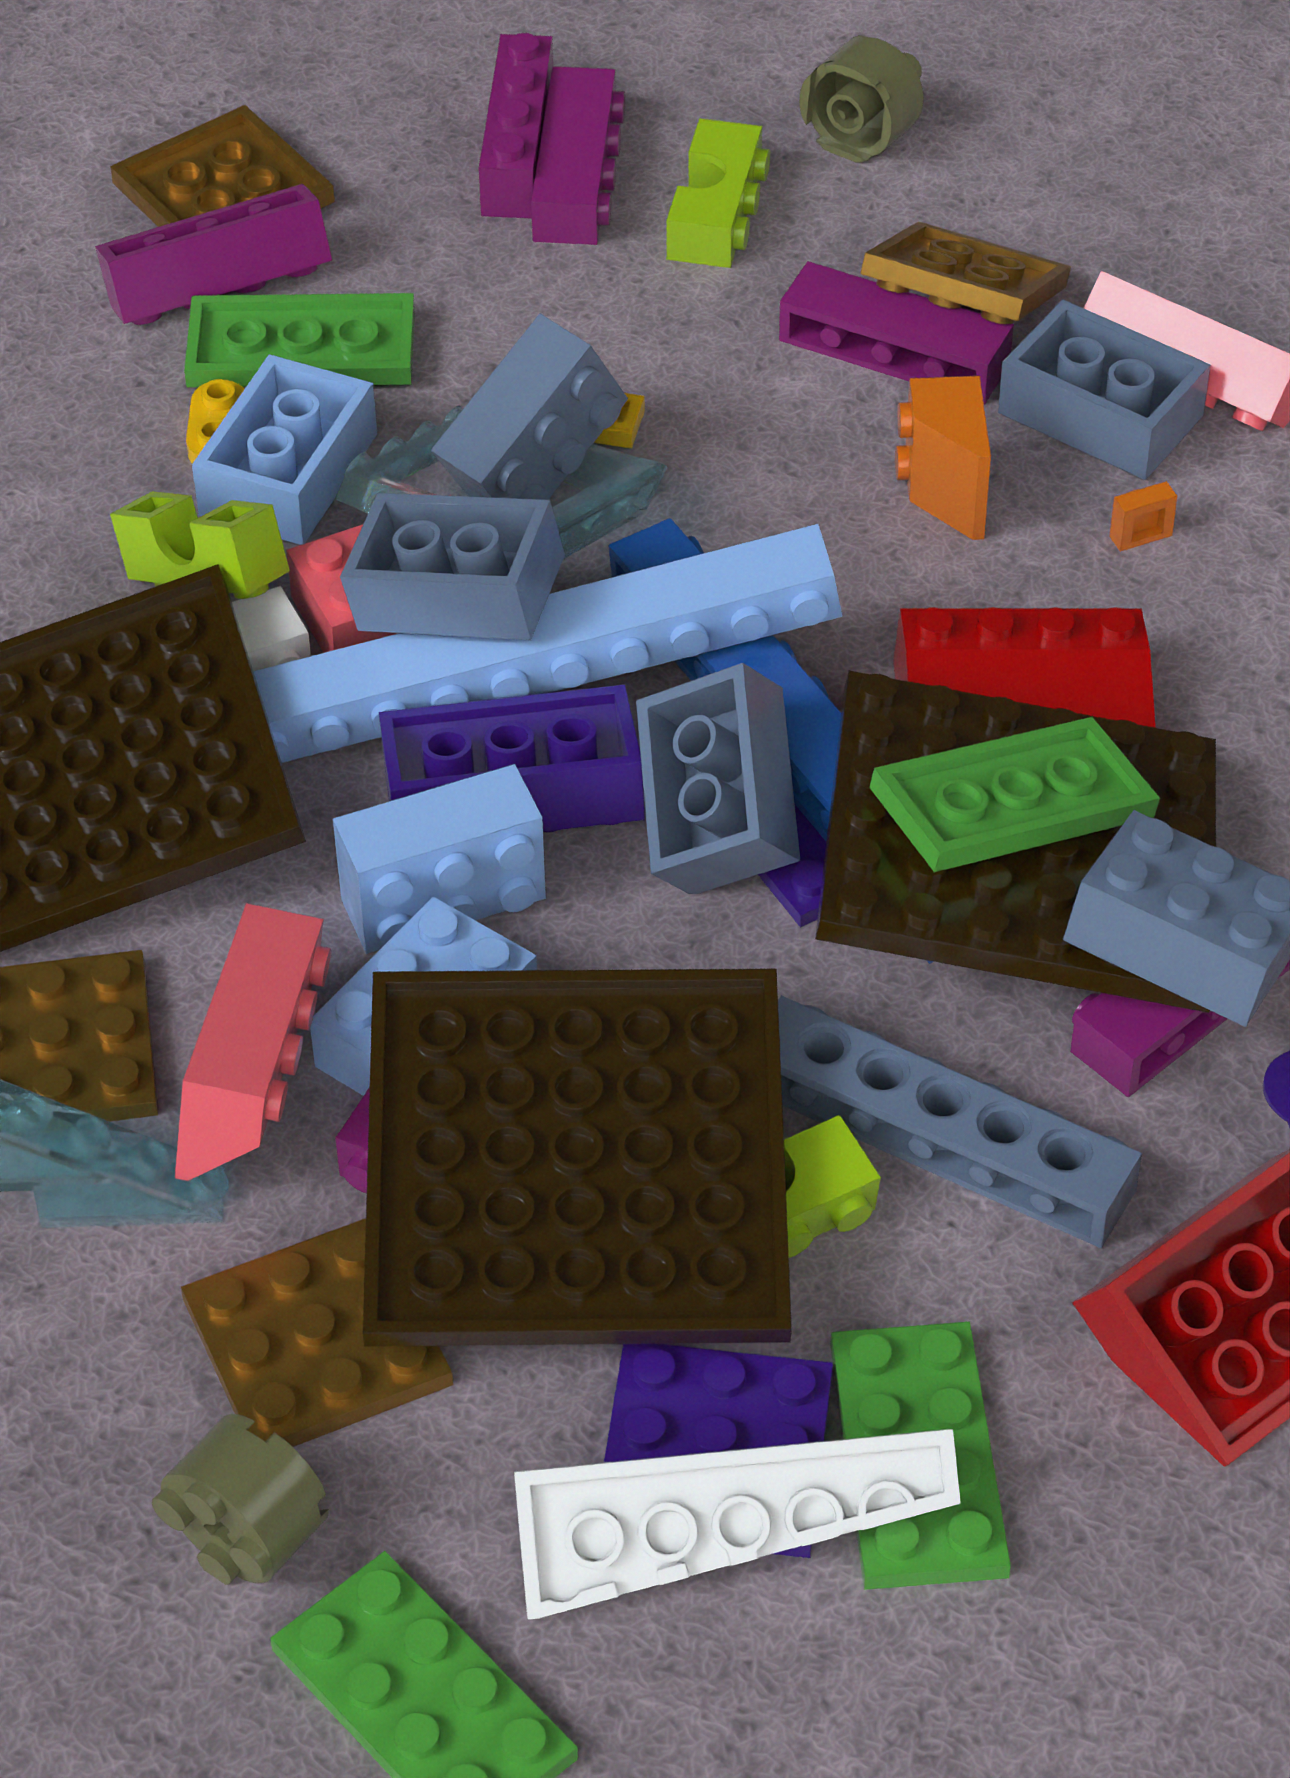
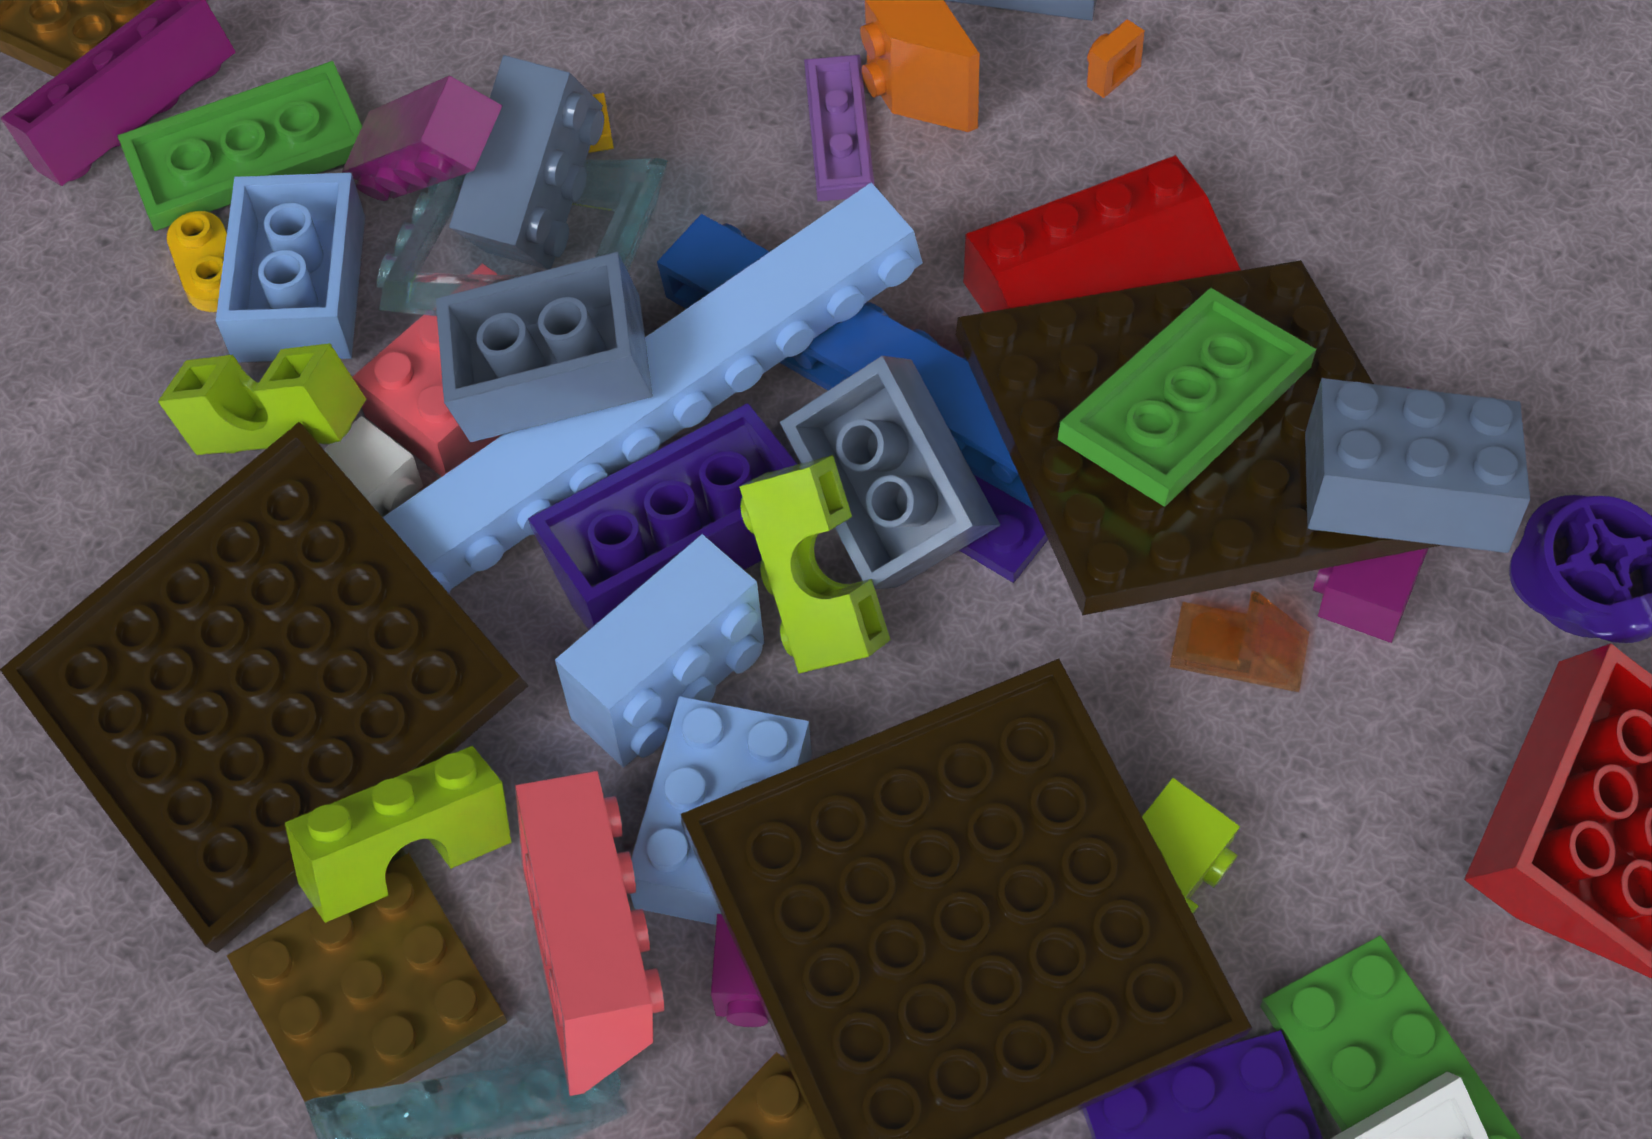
camera: 20 degrees left, 10 degrees up
sand blue brick [778,995,1142,1249] -> none
none -> lime arch [285,745,512,923]
none -> magenta brick [342,75,503,201]
none -> lime arch [739,455,891,674]
none -> medium lavender tile [804,55,874,201]
none -> clear orange slope [1170,591,1310,692]

